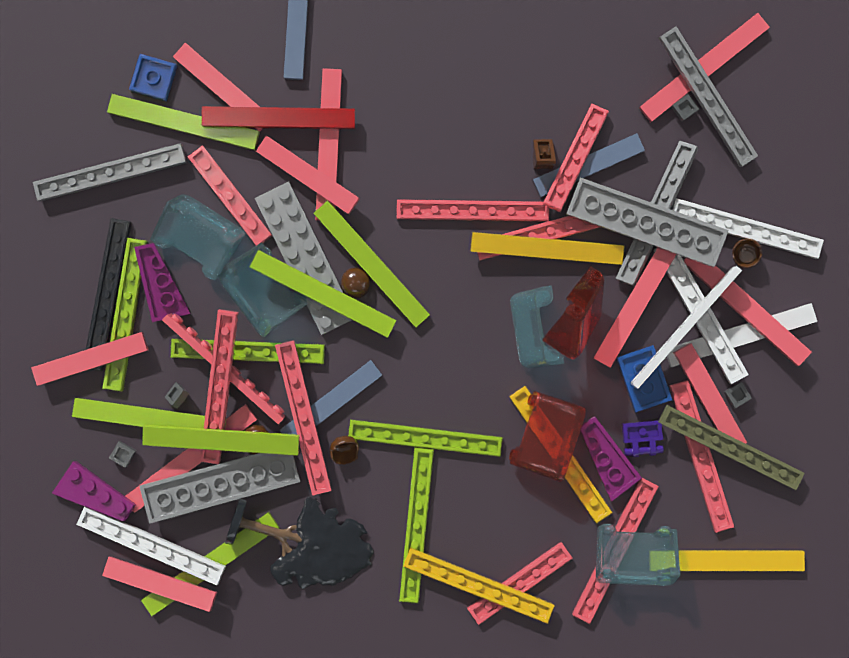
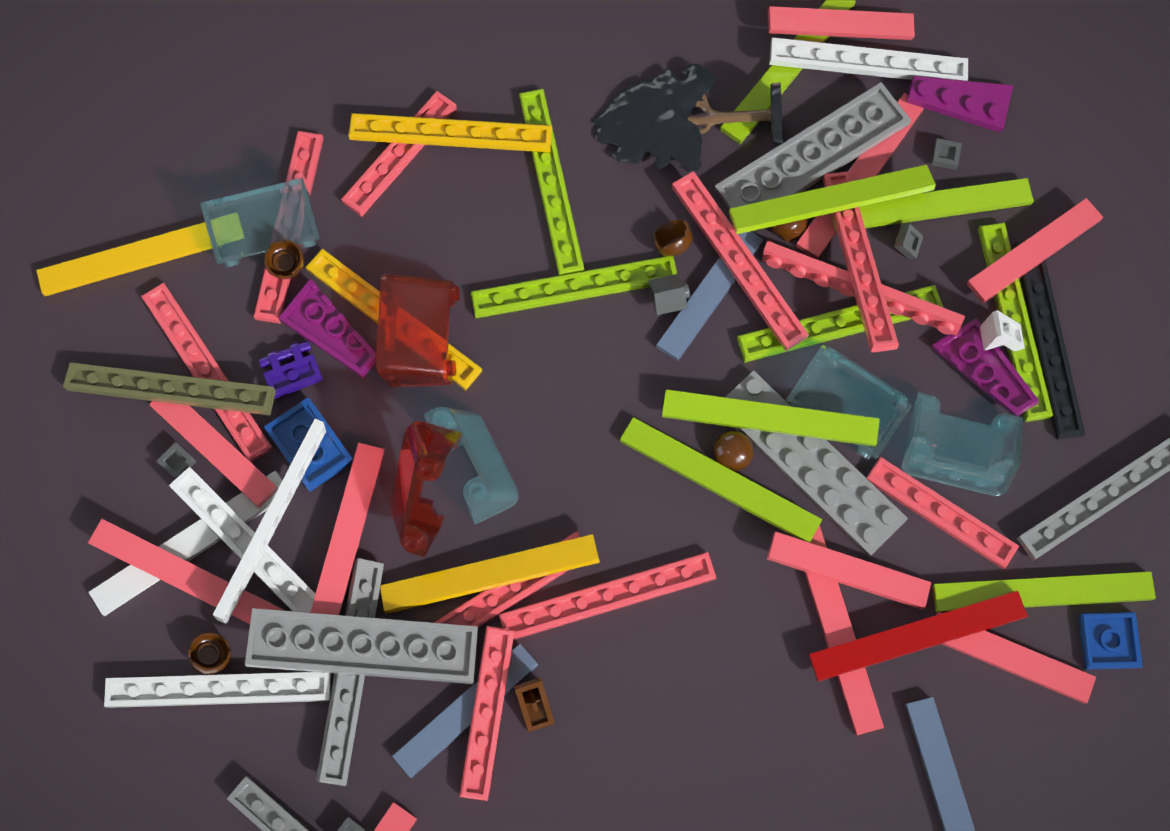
camera: 160 degrees right, 15 degrees down
none -> reddish brown hair [264,239,304,280]
none -> dark grey brick [648,273,690,315]
none -> white slope [980,310,1025,351]

